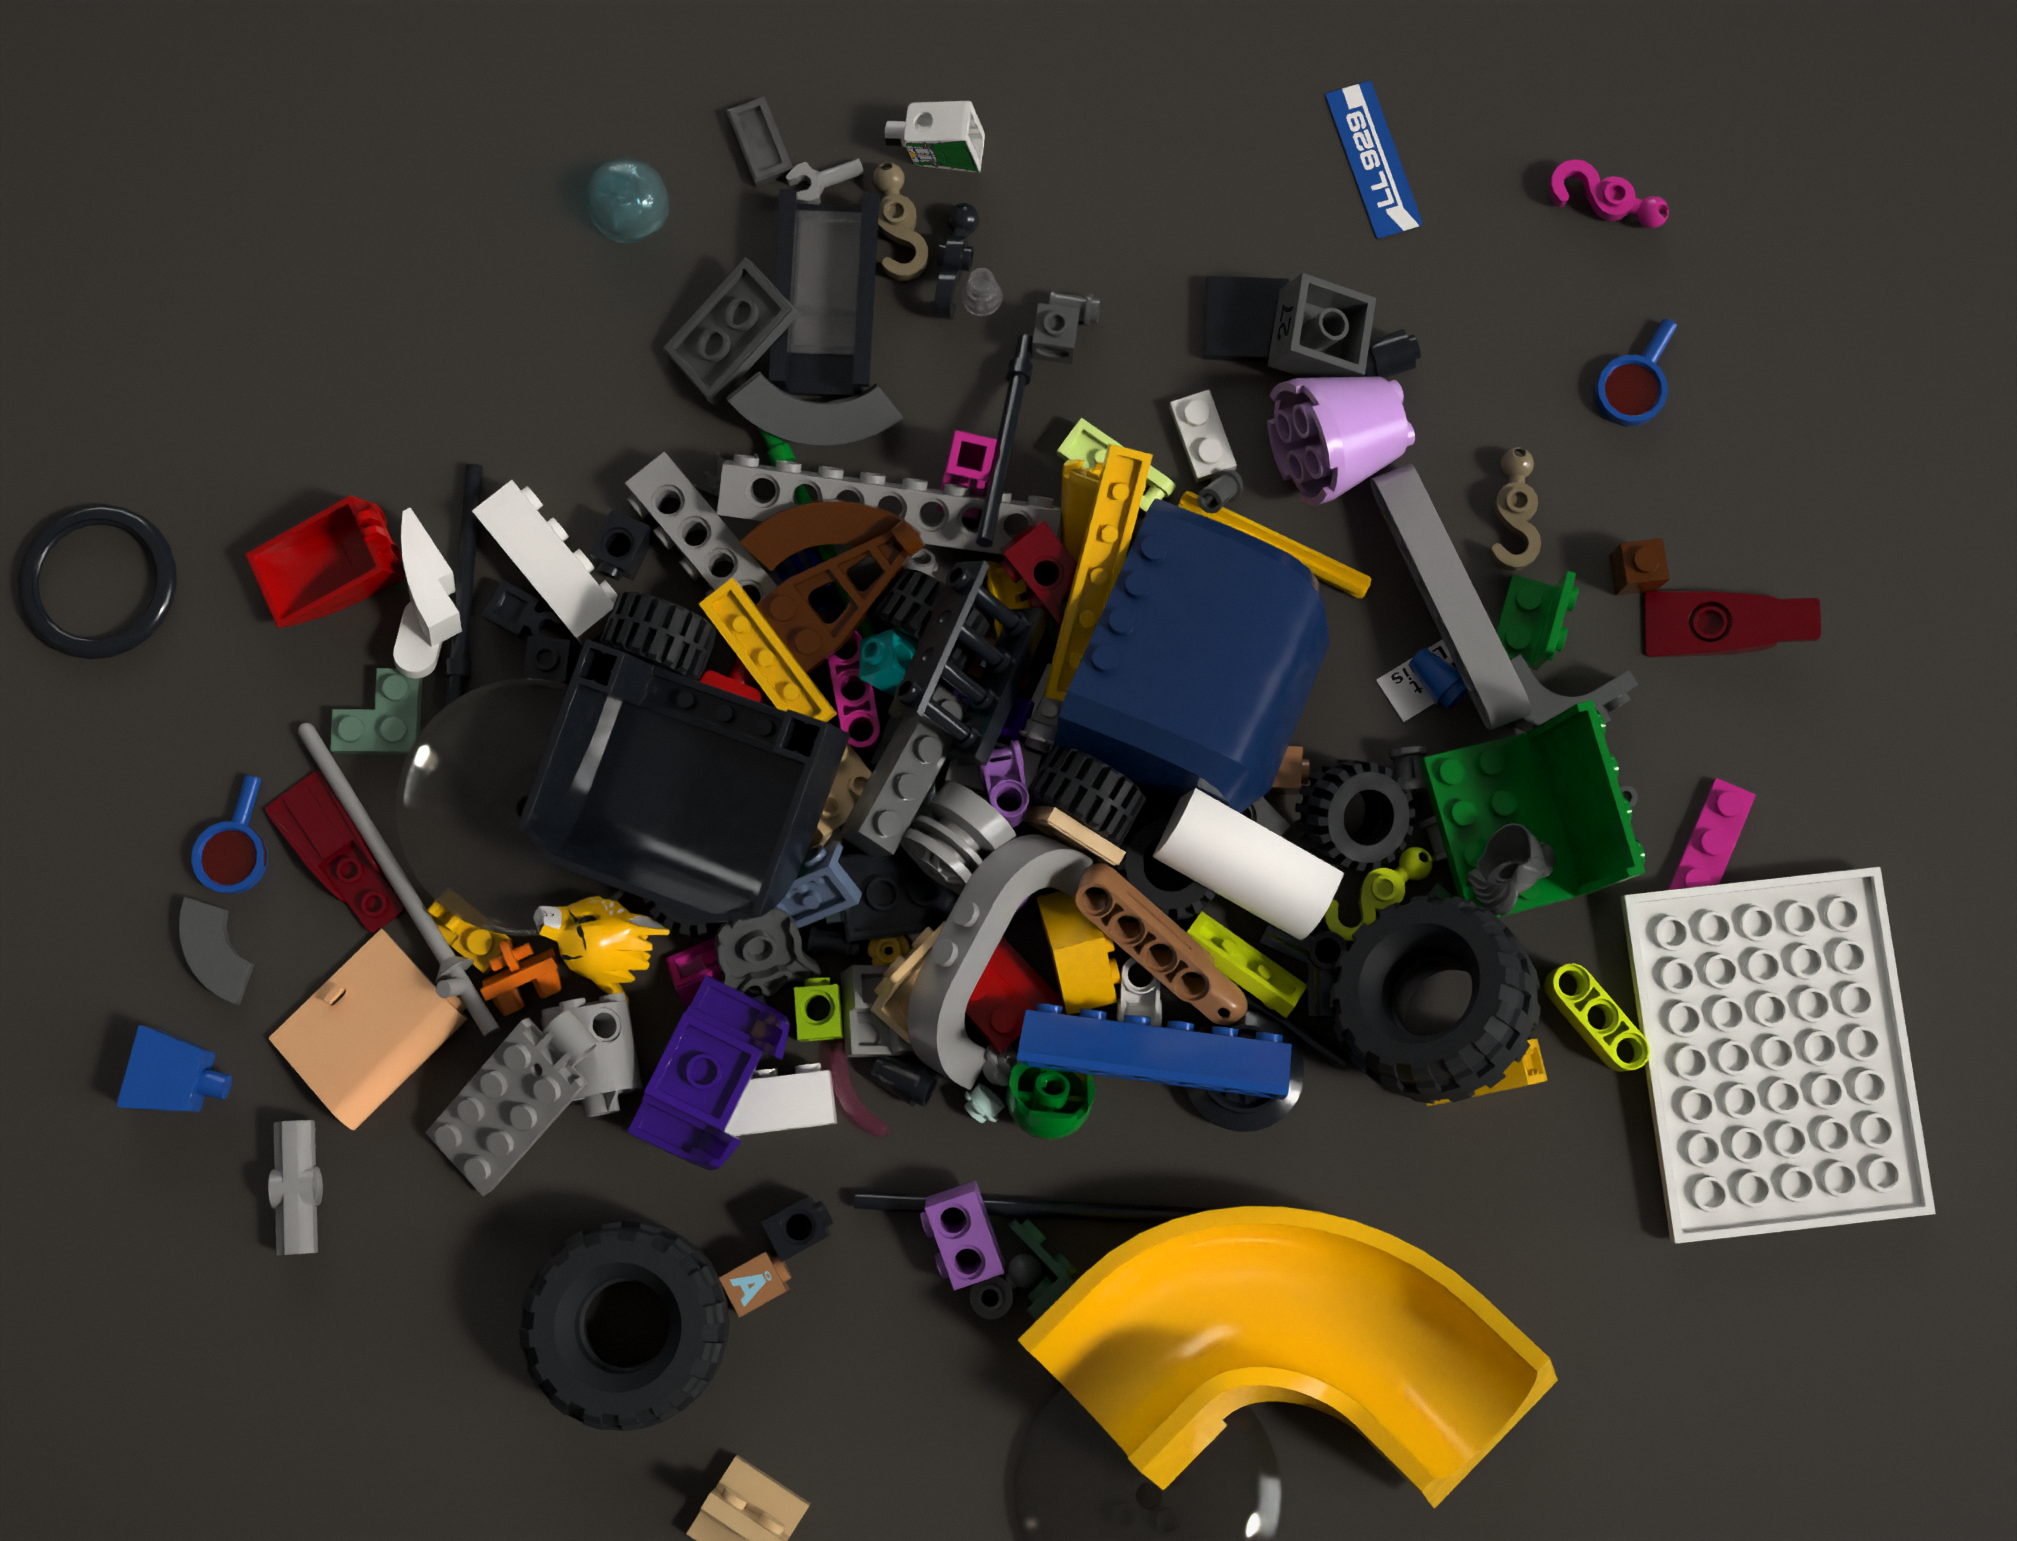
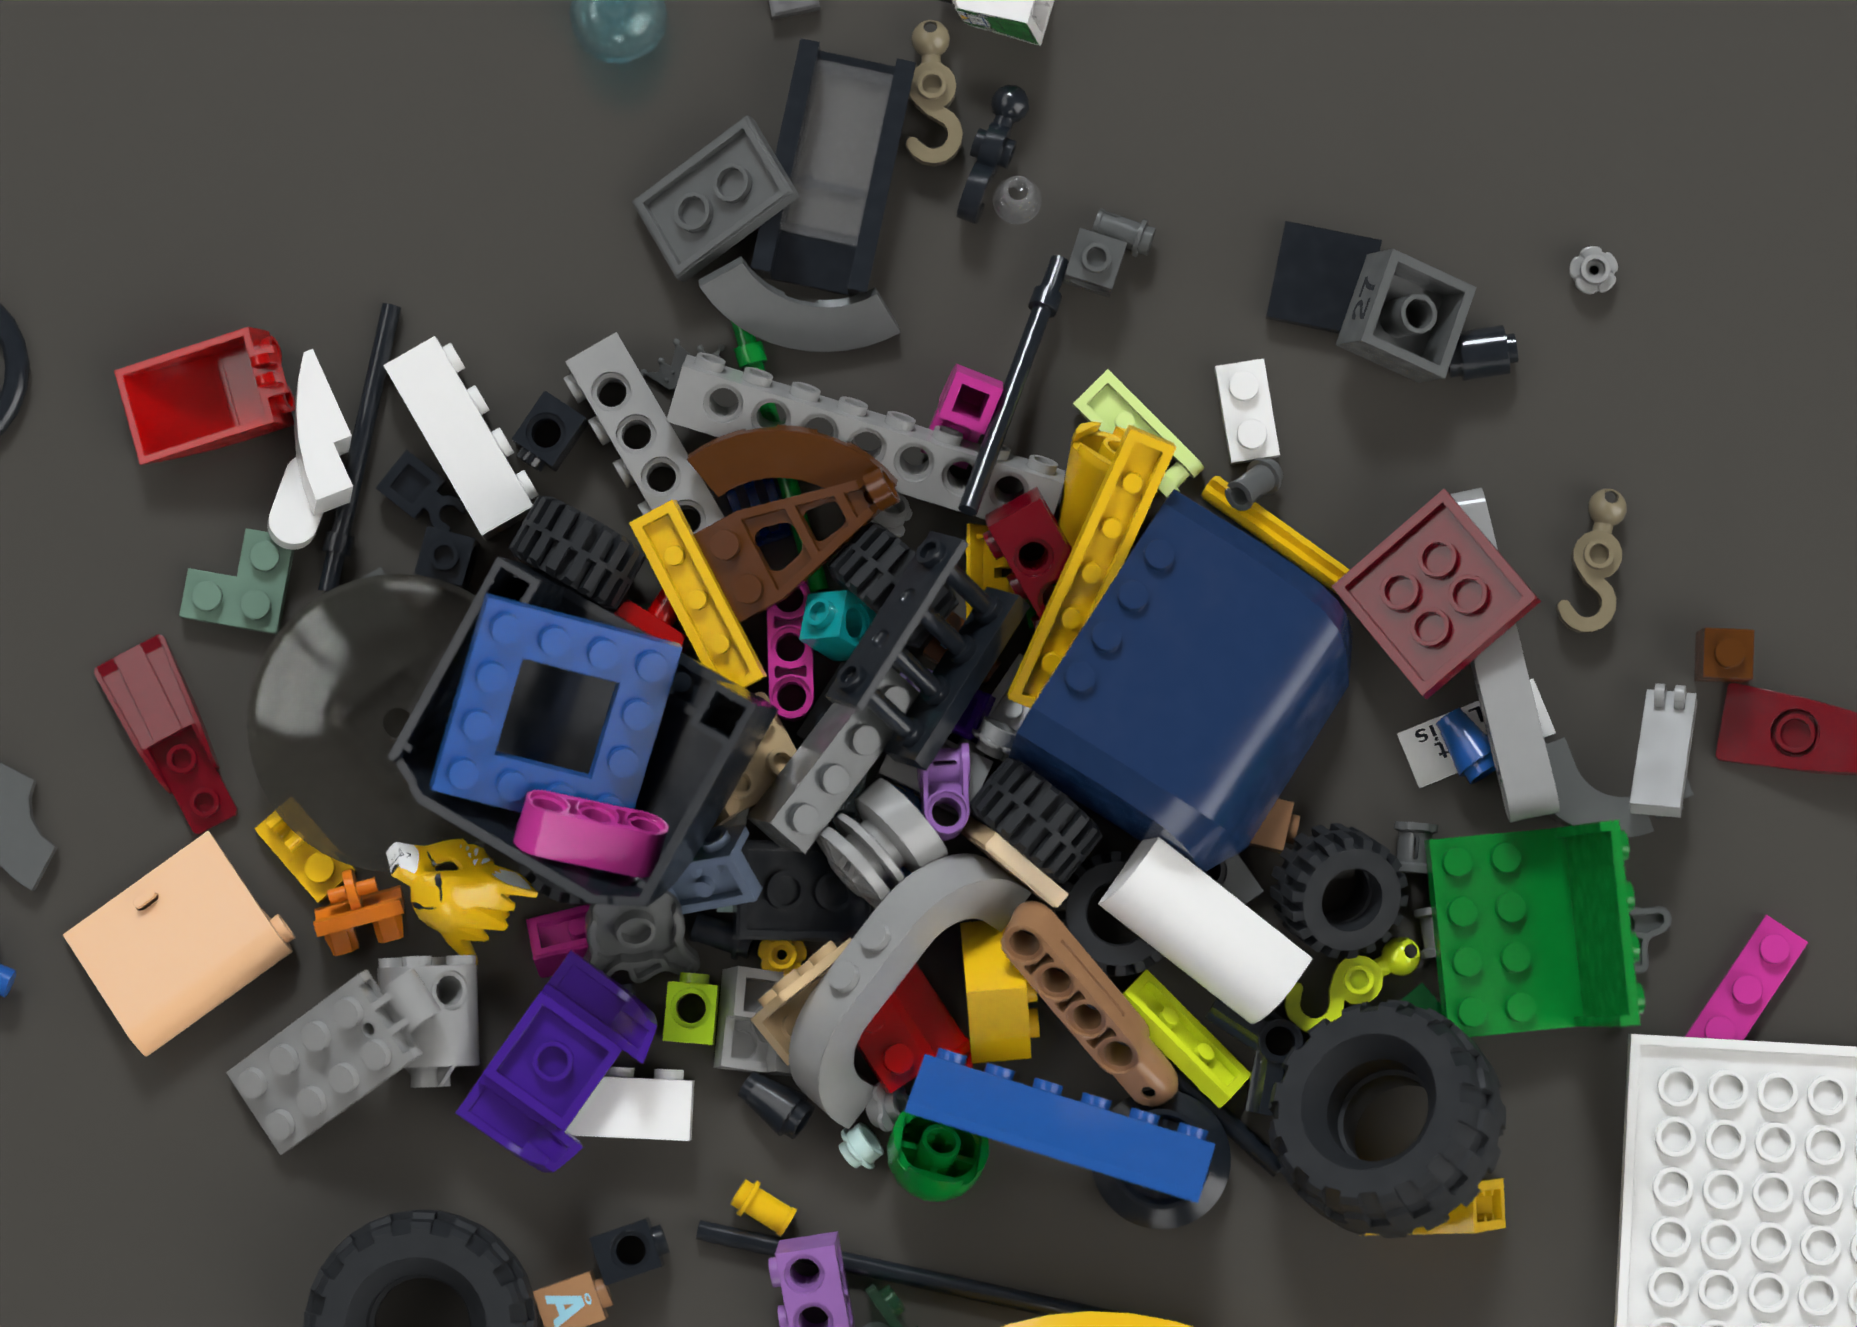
camera: 10 degrees right, 5 degrees up
piece [191,775,268,894] -> none
light grey piece [268,1120,323,1256] -> none
light grey piece [298,723,500,1037] -> none
light grey bar [786,158,864,205] -> none
clear pink piece [830,1039,891,1137] -> none
white piece [1116,958,1162,1027] -> none
lavender cone [1267,376,1415,506] -> none
blue sticker [1326,81,1423,239] -> none
dark grey hair [1466,823,1556,916] -> none
green bracket [1495,571,1579,670] -> none
neon yellow beam [1544,963,1650,1072] -> none
dark pink piece [1548,159,1669,229] -> none
piece [1594,319,1677,427] -> none
none -> blue plate [429,593,682,813]
none -> dark pink beam [513,790,669,878]
none -> yellow pin [730,1179,797,1236]
none -> plate [1331,489,1541,699]
none -> light grey plate [1569,246,1618,294]
none -> light grey hinge [1630,683,1697,818]

